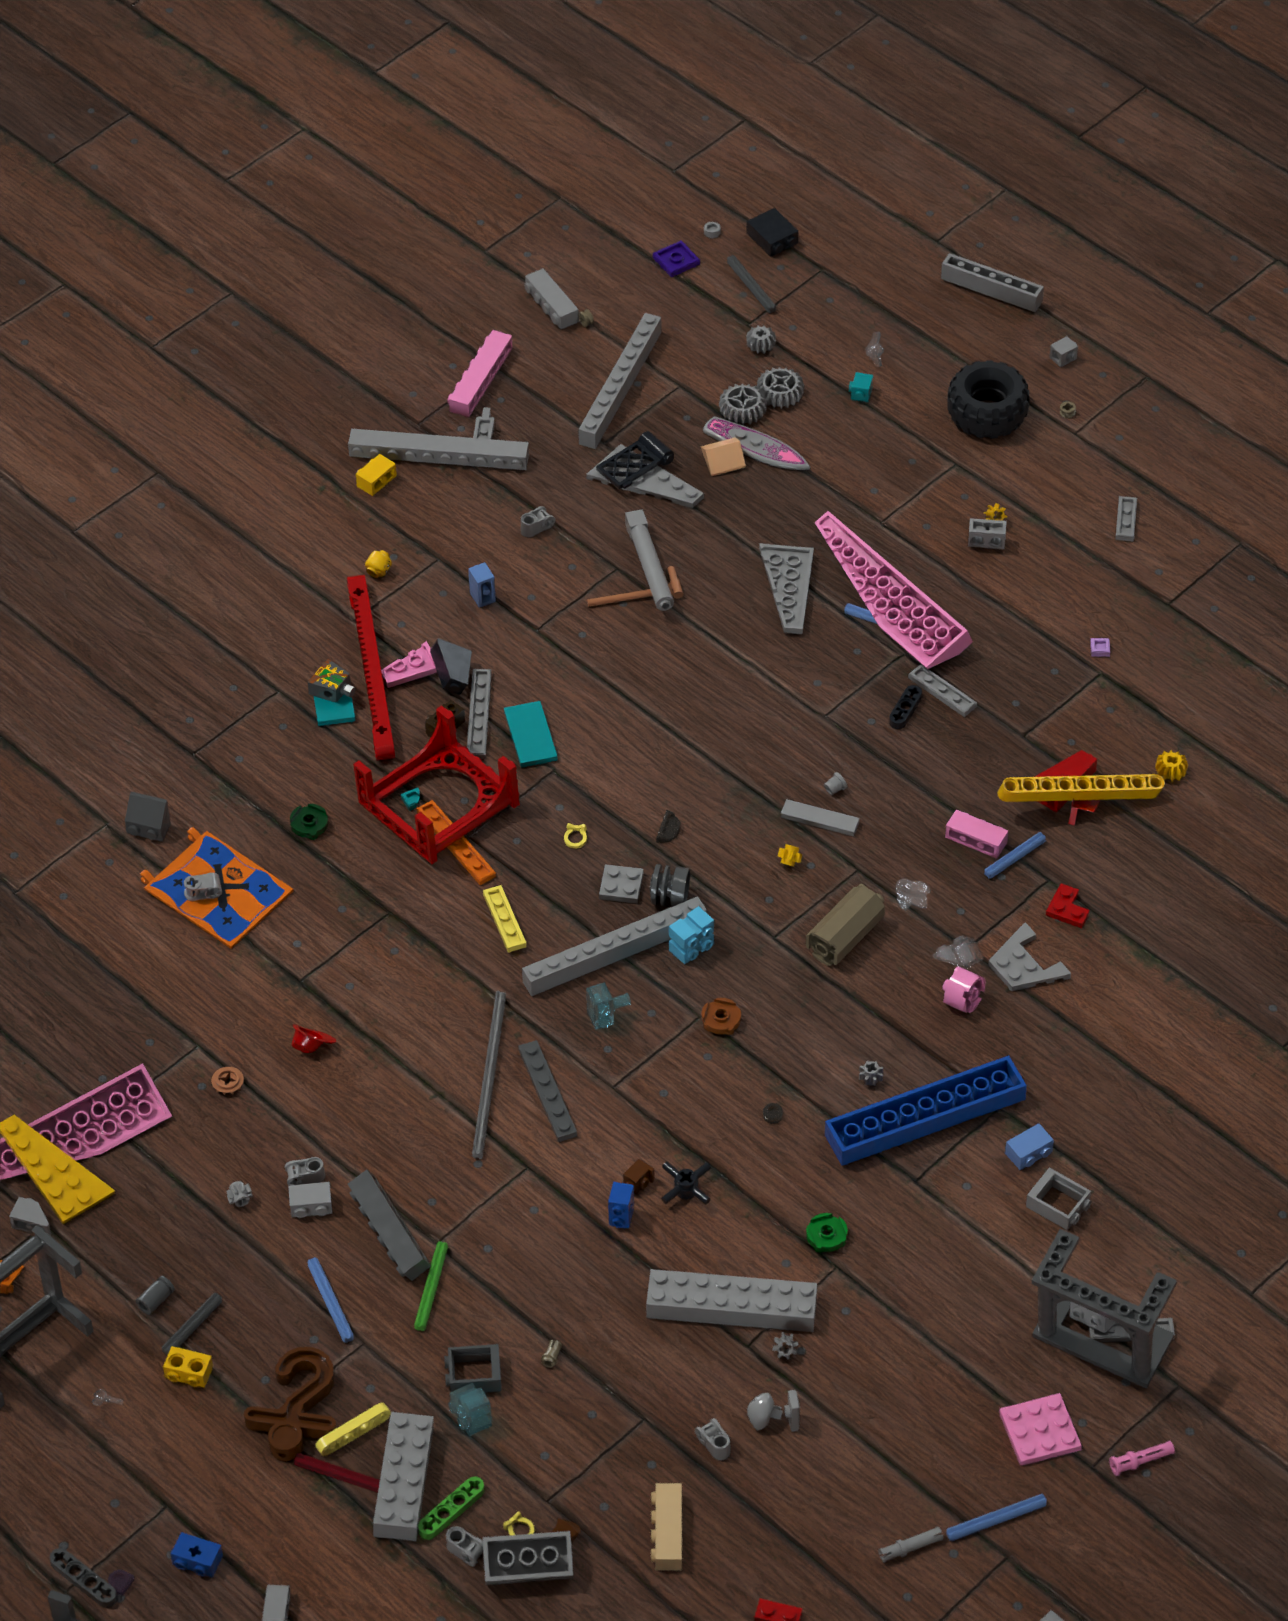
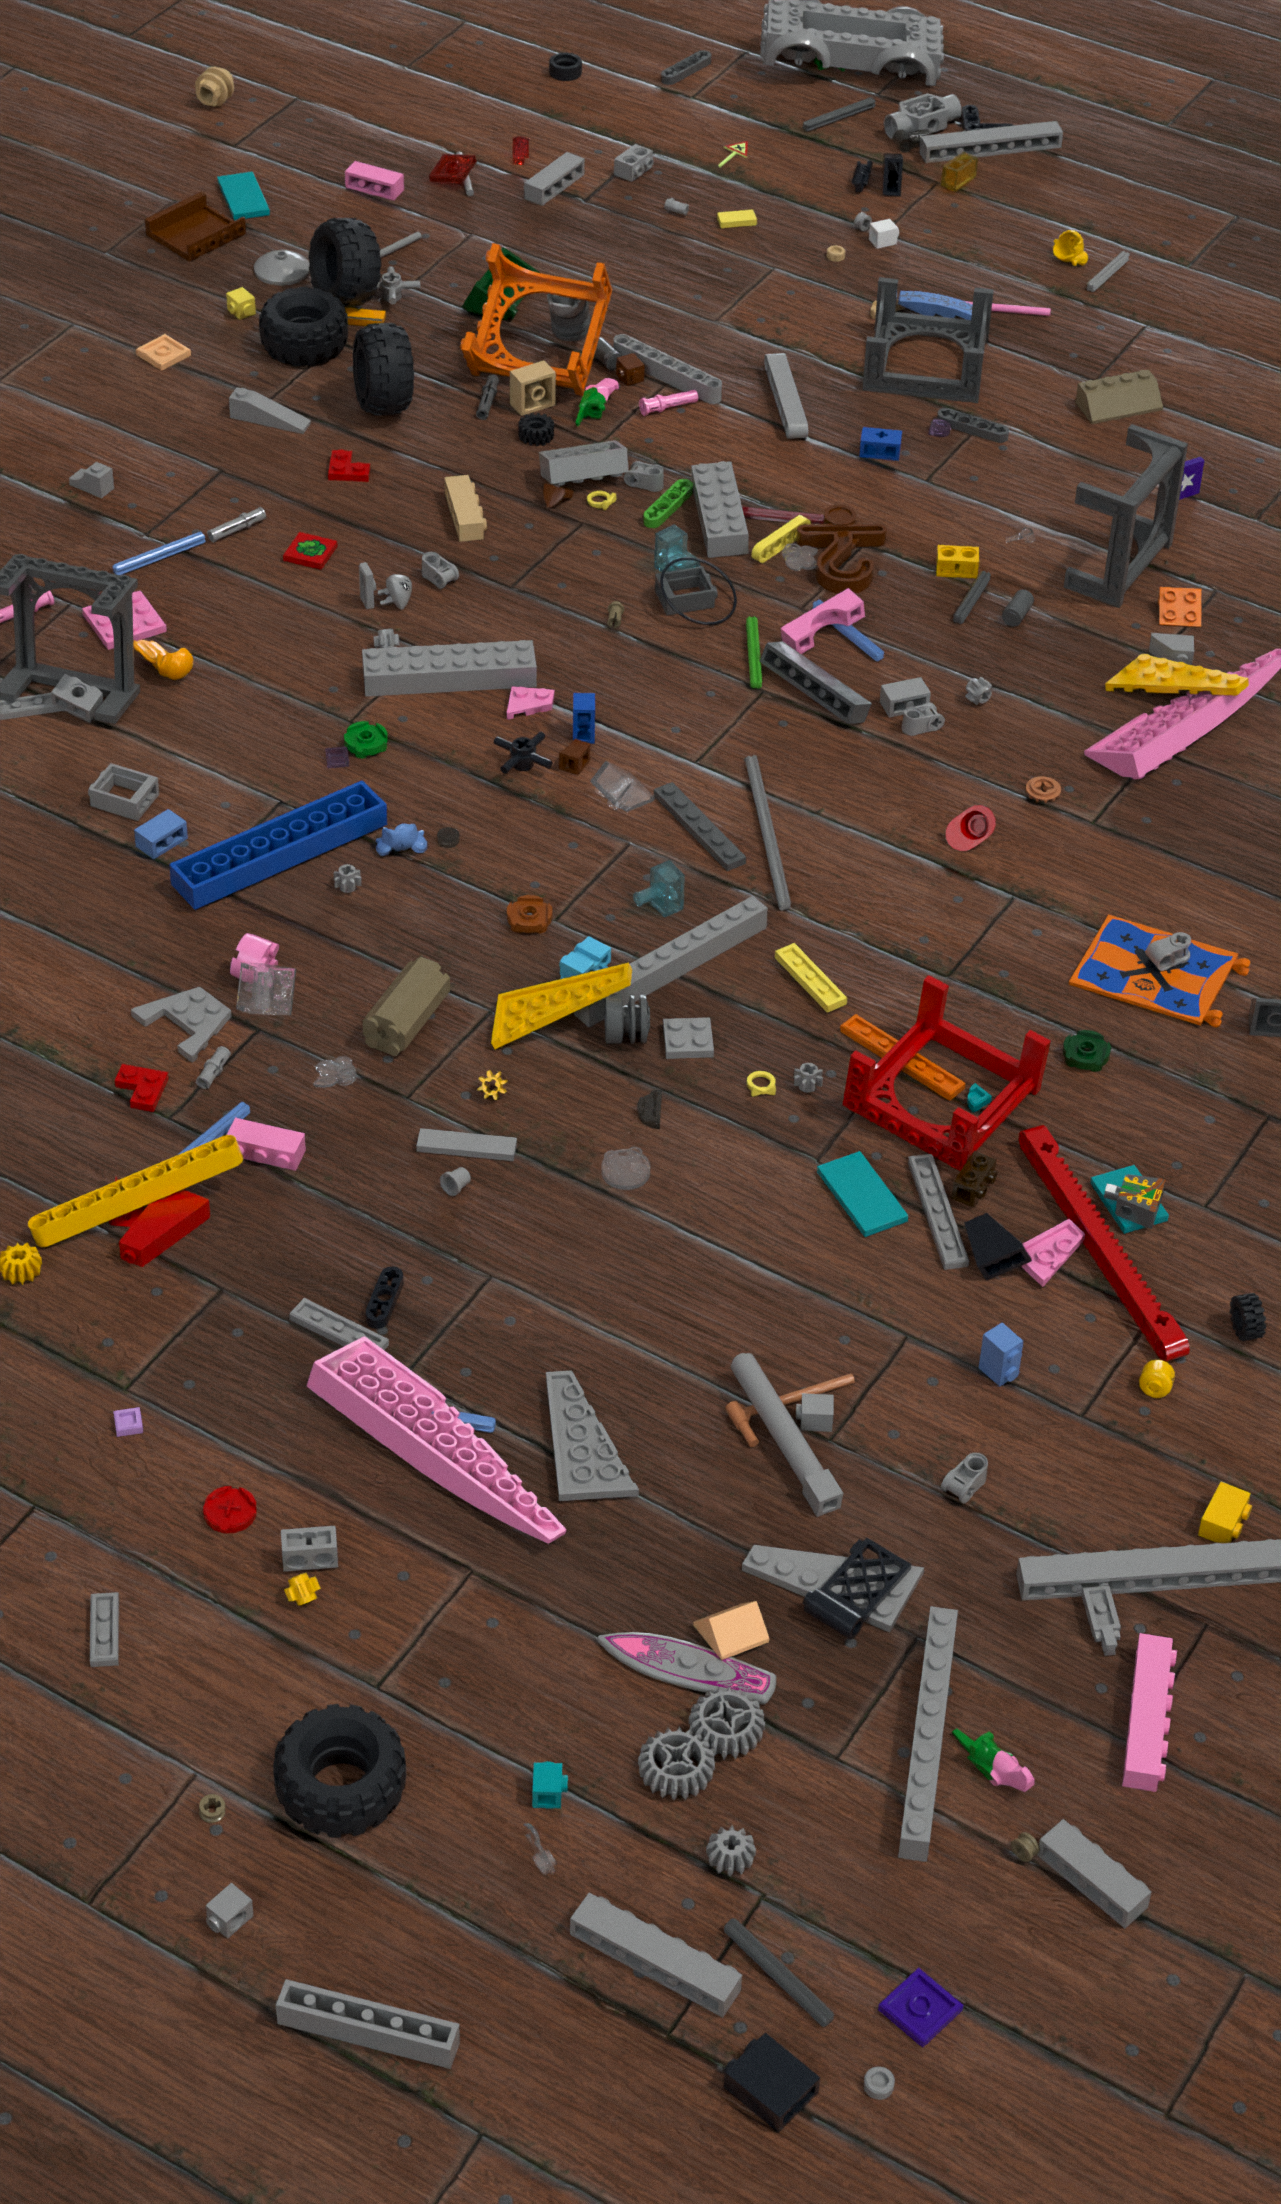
camera: 165 degrees right, 5 degrees down
none -> light orange hair [133,639,193,680]
none -> light grey pin [196,1046,231,1089]
none -> red tile [203,1486,257,1534]
none -> red tile [283,532,338,570]
none -> clear purple tile [325,747,349,768]
none -> medium blue hair [375,824,428,856]
none -> yellow wing [491,963,632,1049]
none -> bright pink wing [507,686,554,719]
none -> light grey brick [570,1893,742,2017]
none -> clear slope [590,761,656,812]
none -> clear tile [601,1147,651,1190]
none -> black piece [660,557,737,625]
none -> bright pink arch [781,588,865,654]
none -> clear plate [782,543,818,571]
none -> light grey gear [794,1063,823,1092]
none -> light grey brick [796,1393,834,1432]
none -> animal [952,1728,1034,1792]
none -> black tyre [1229,1293,1266,1341]

